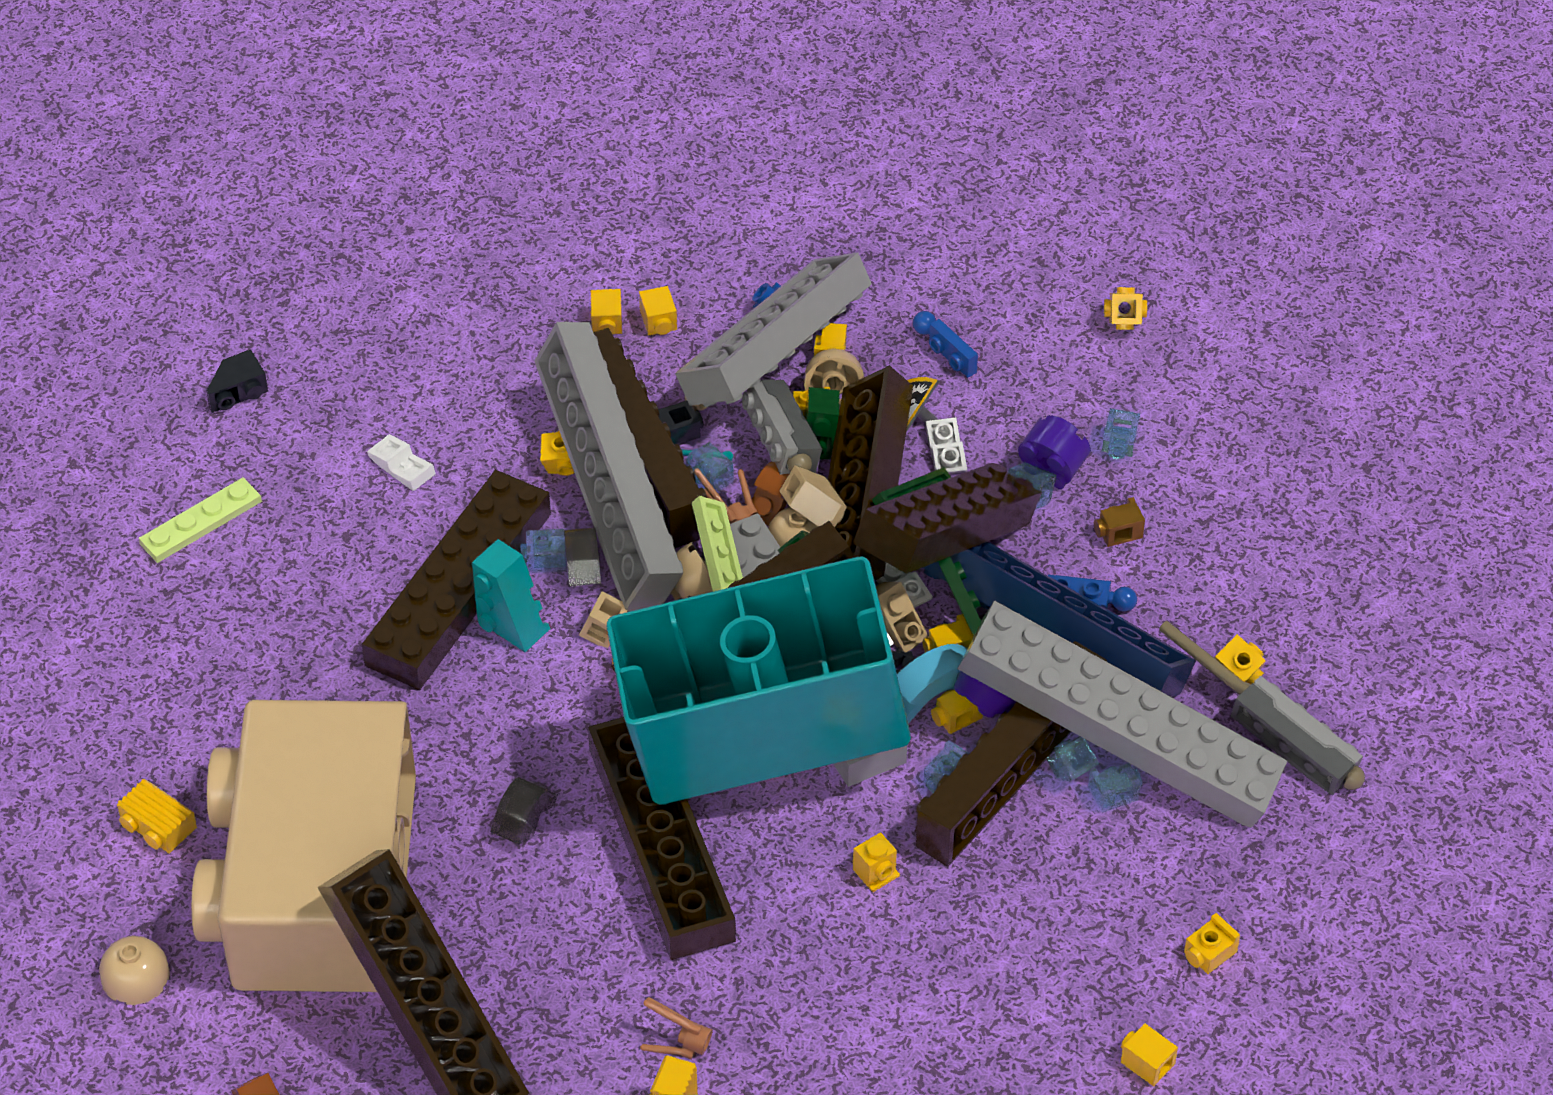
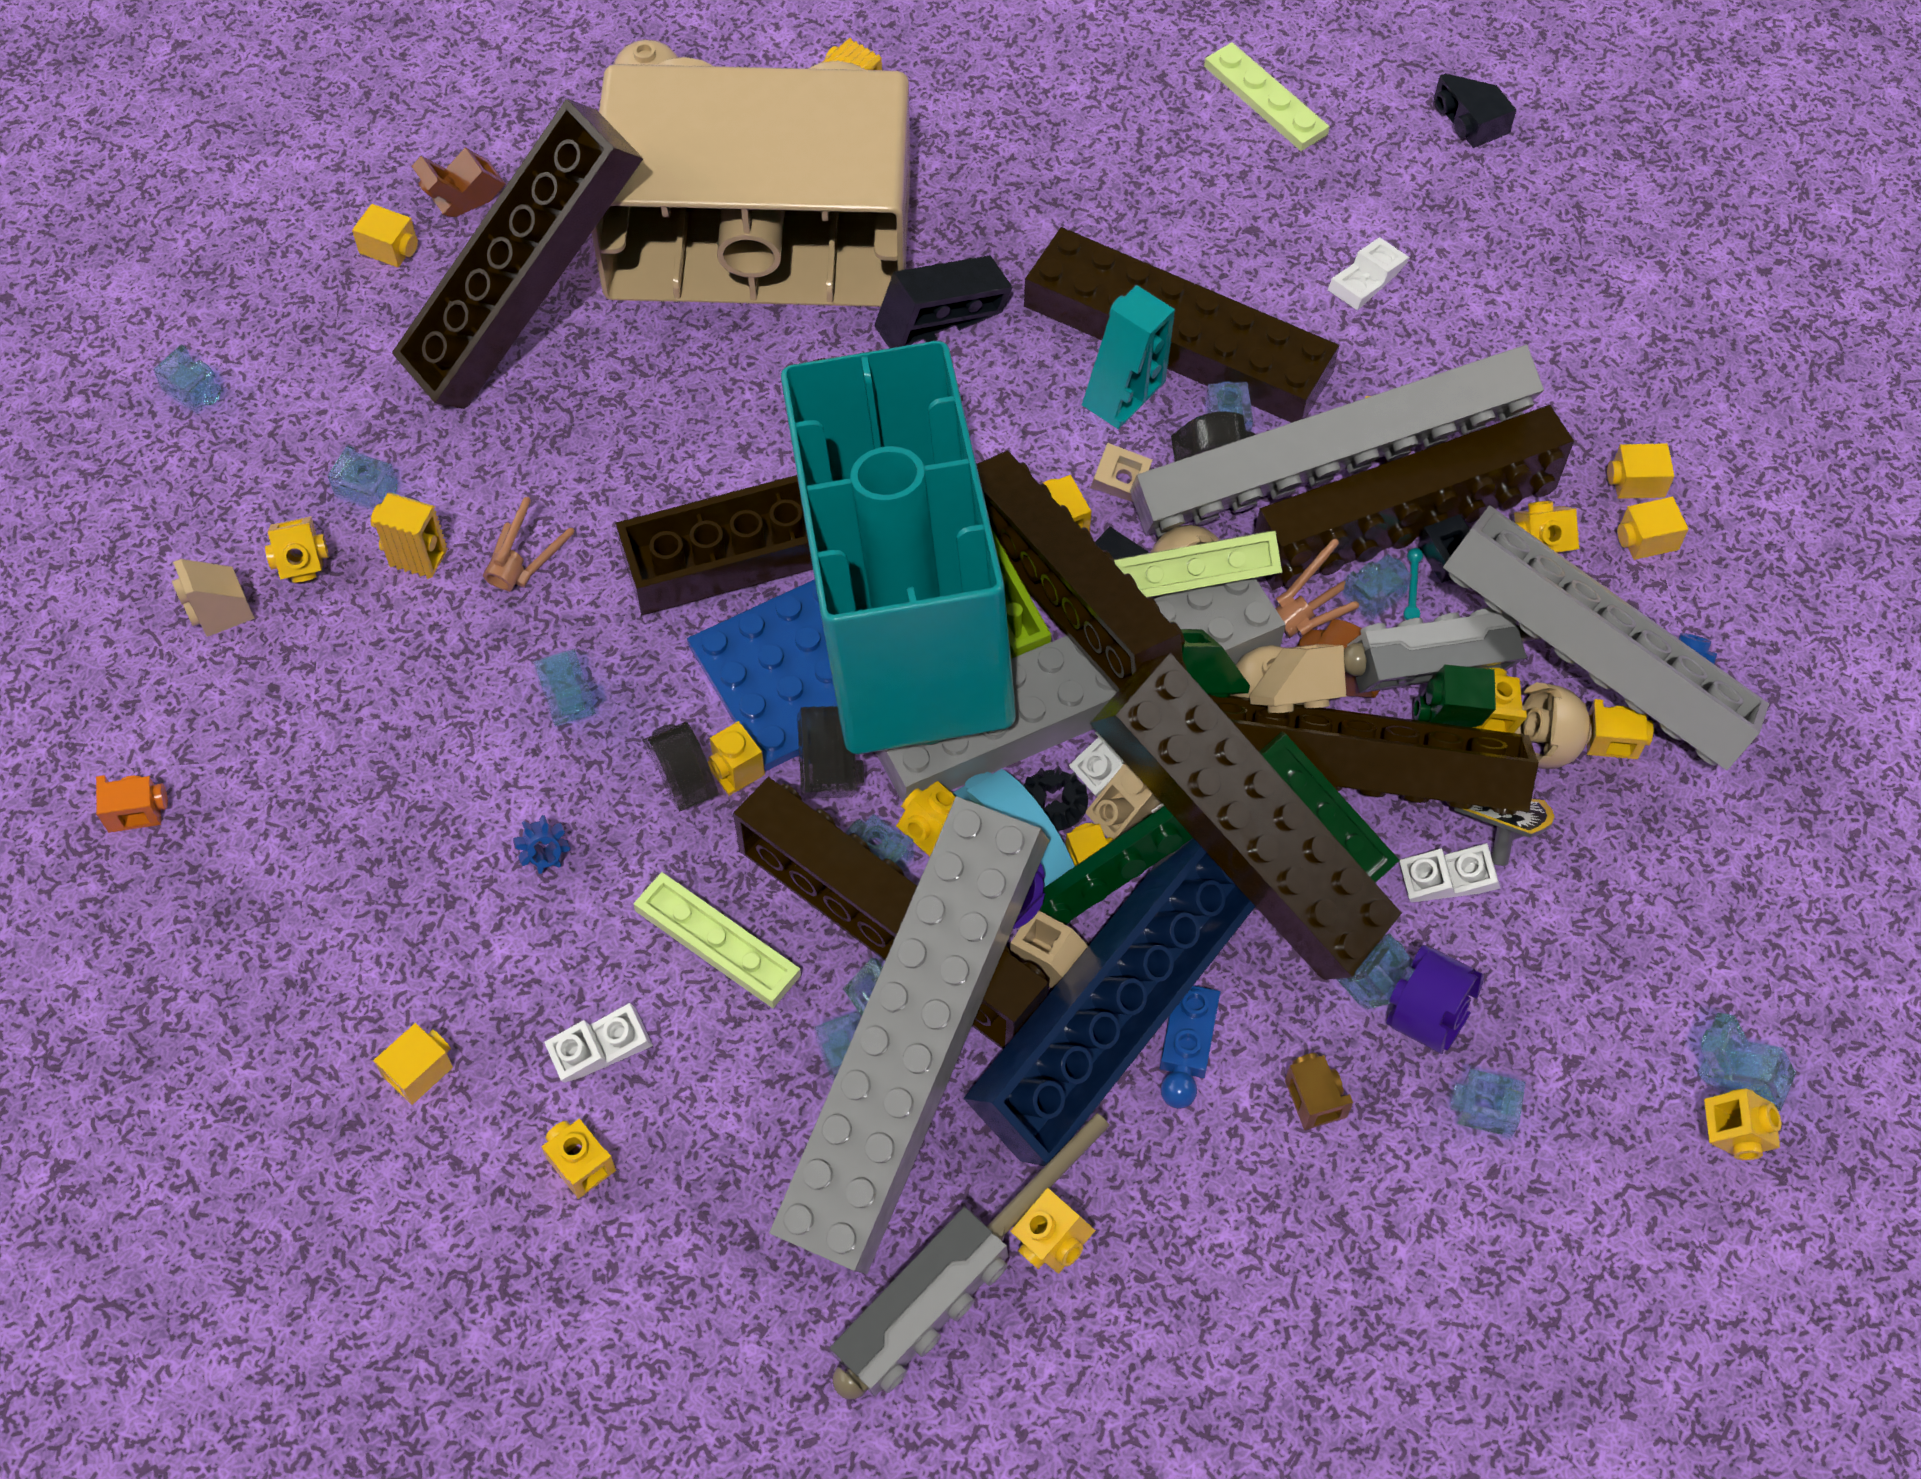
camera: 90 degrees right, 10 degrees up
blue plate [913,311,978,378] -> none
none -> blue gear [513,815,570,874]
none -> clear light blue brick [532,649,596,727]
none -> white slope [544,1003,653,1083]
none -> yellowish green plate [633,872,801,1009]
none -> clear smoke brick [642,721,719,812]
none -> blue plate [687,579,842,771]
none -> clear smoke brick [797,706,864,799]
none -> black wedge [874,255,1013,348]
none -> yellow brick [896,781,955,857]
none -> yellow brick [1514,501,1579,553]
none -> clear light blue brick [1698,1012,1796,1111]

